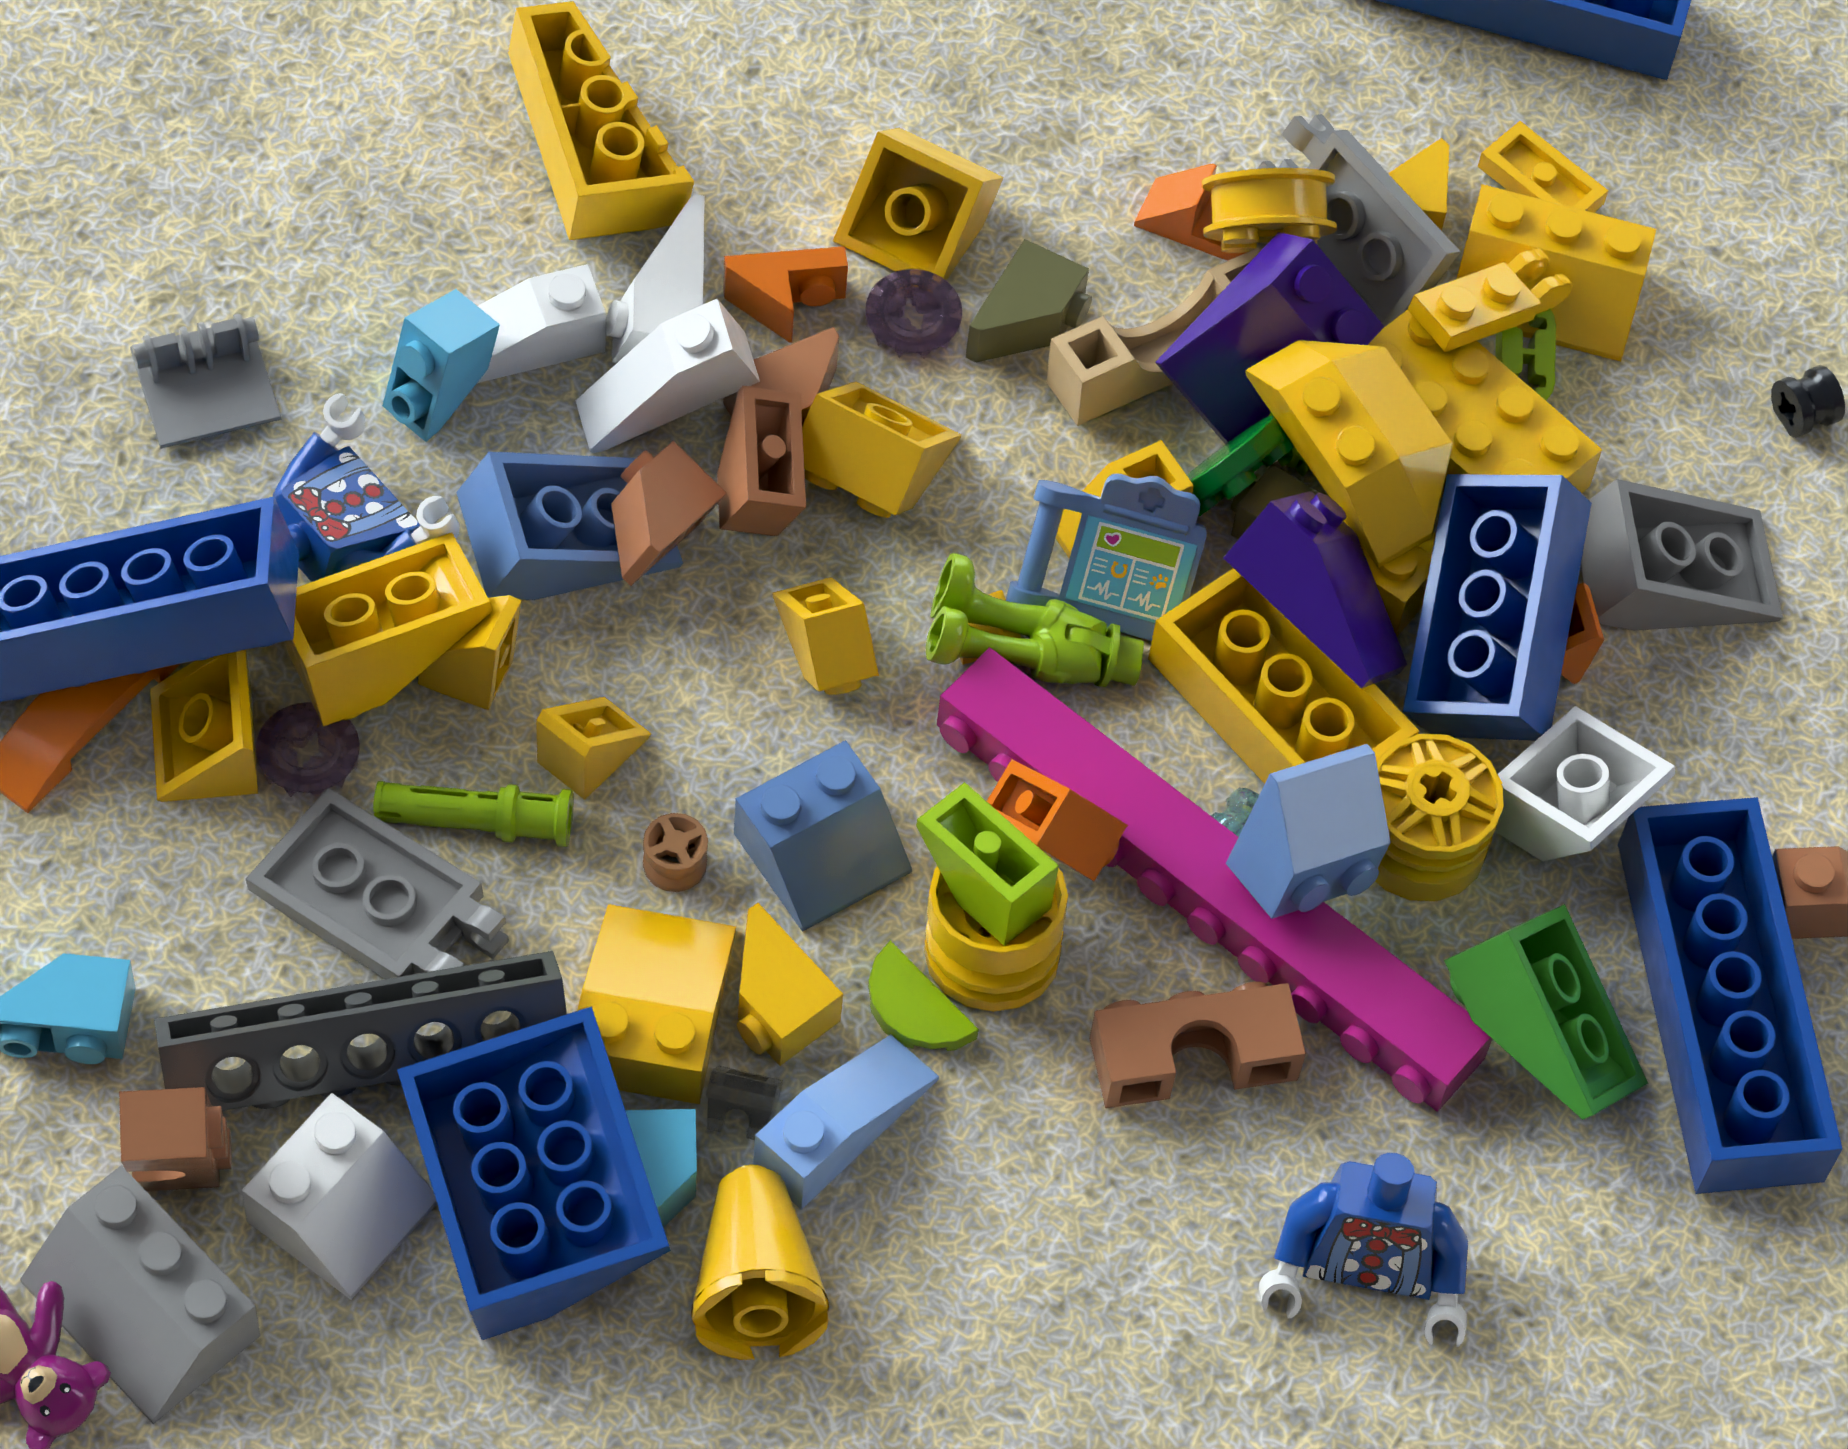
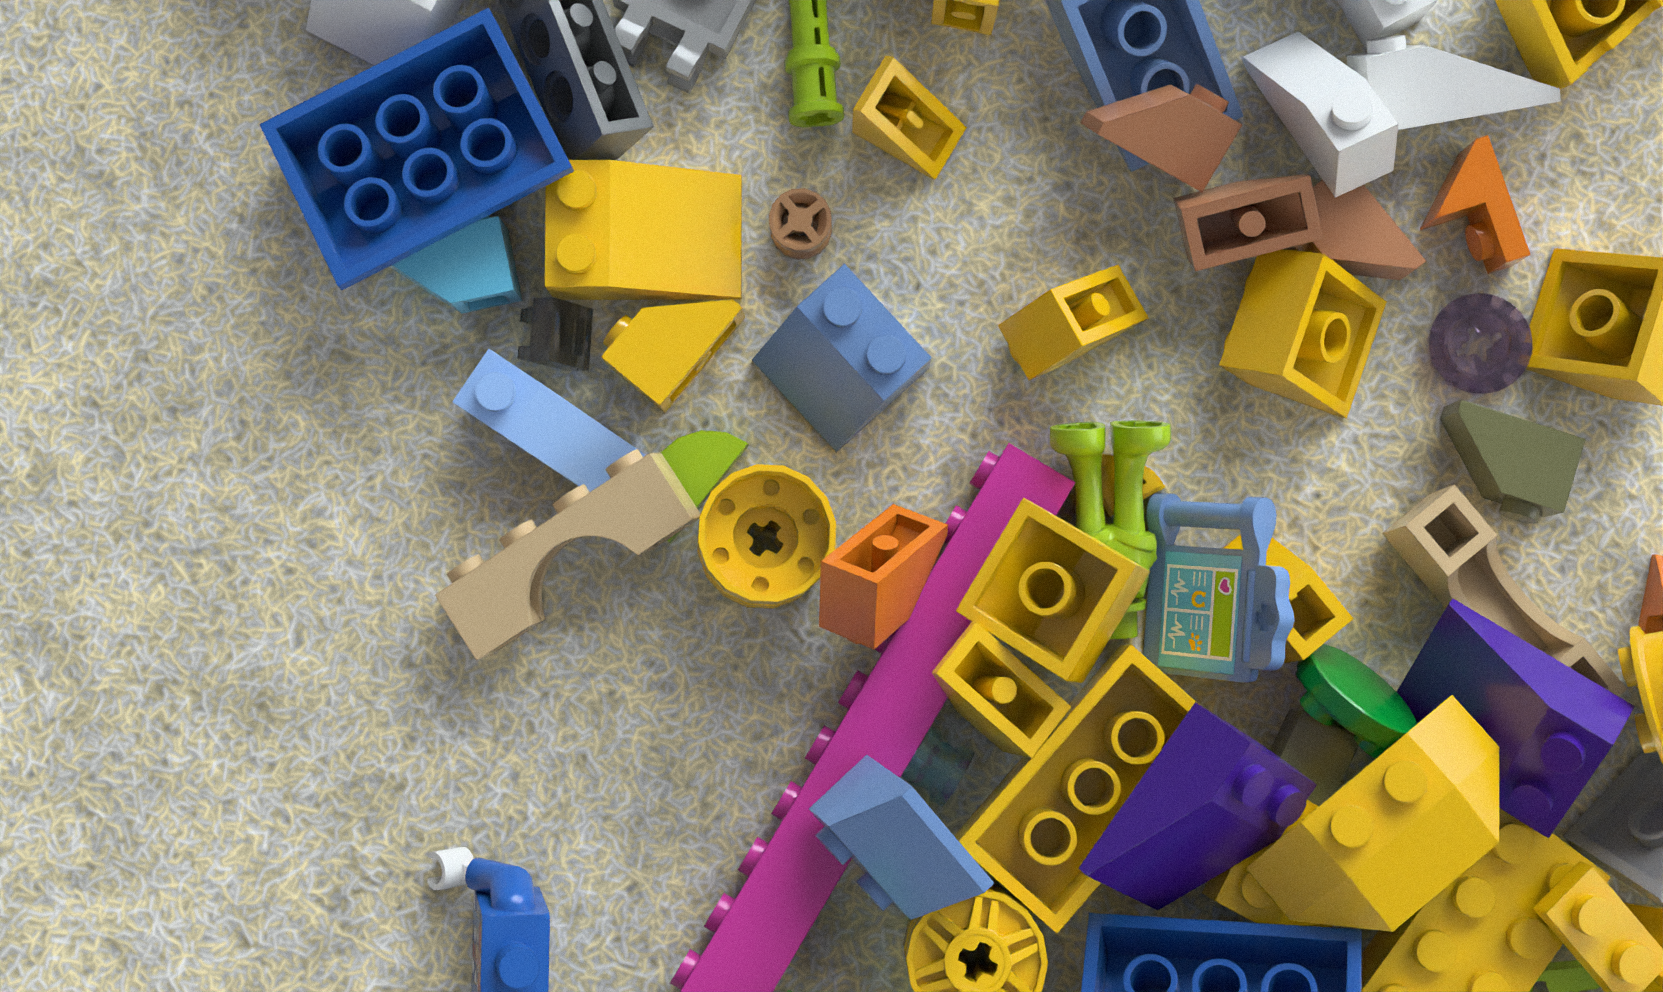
camera: 90 degrees right, 25 degrees up
yellow cone [691,1164,829,1360] -> none
lime slope [916,782,1059,946] -> none
nougat arch [1089,982,1306,1108] -> none
none -> tan arch [435,449,701,661]
none -> yellow slope [932,621,1071,758]
none -> yellow slope [956,497,1151,683]

